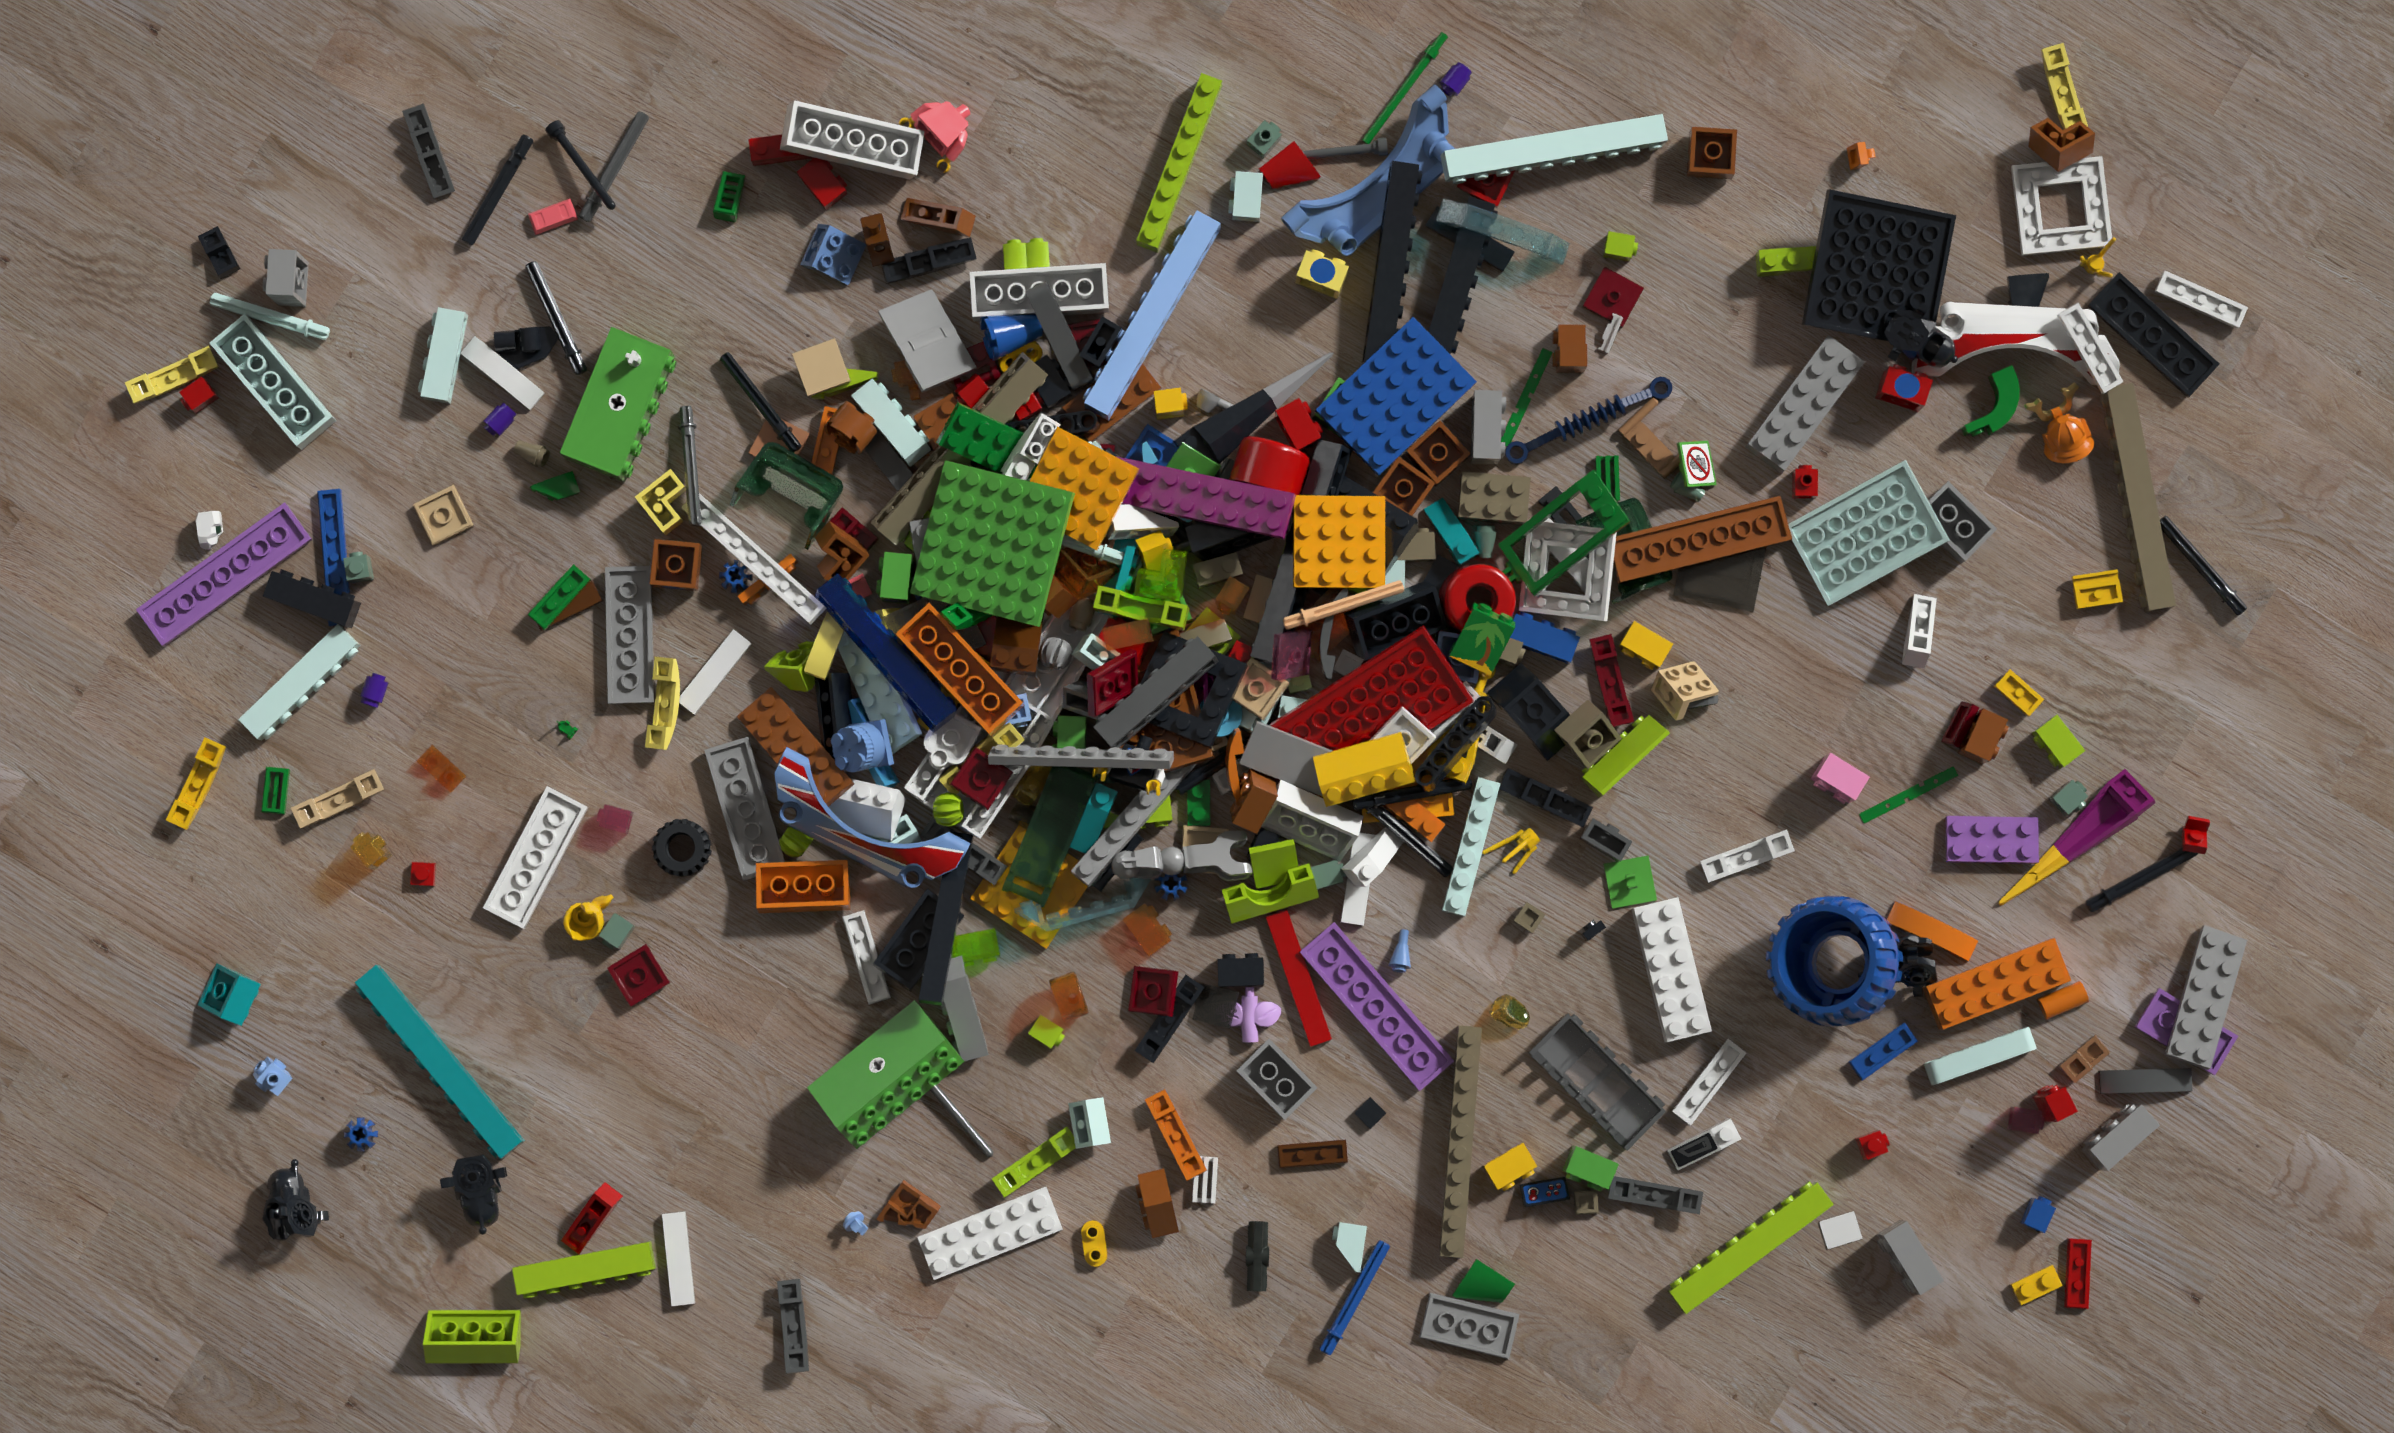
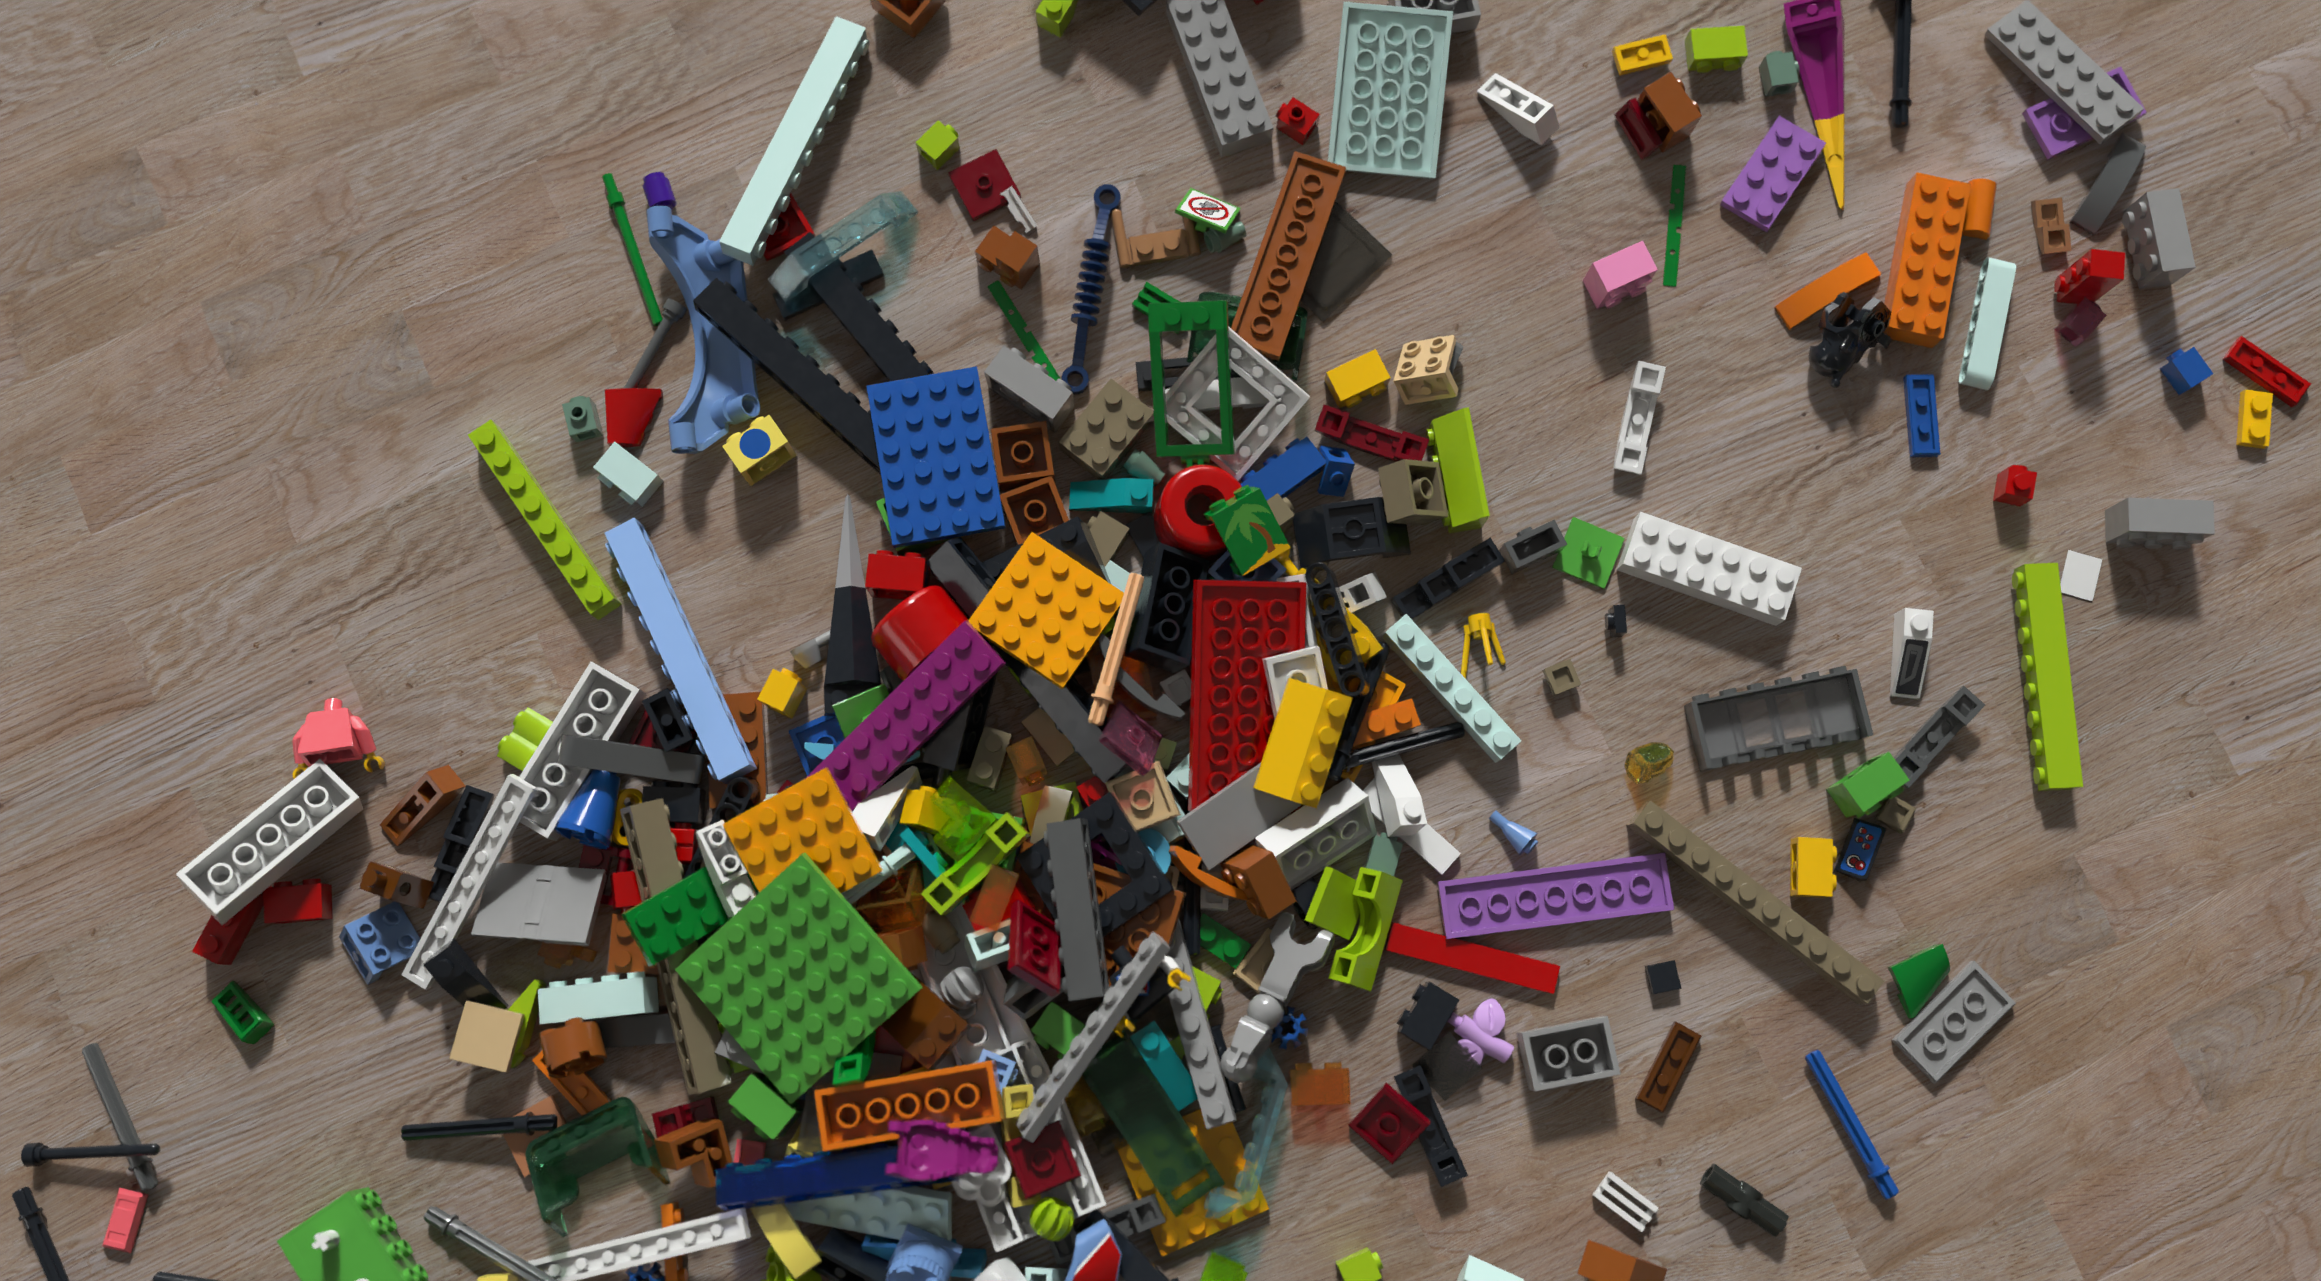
camera: 55 degrees left, 5 degrees down
clear orange piece [1049,972,1089,1022] -> none
orange slope [1145,1089,1207,1181] -> none
light aqua slope [1332,1222,1367,1272] -> none
white plate [1672,1039,1746,1126] -> none
blue tyre [1766,896,1903,1027] -> none
none -> white plate [402,774,537,990]
none -> black slope [423,939,509,1009]
none -> magenta animal [885,1120,999,1181]
none -> blue bracket [1317,446,1355,497]

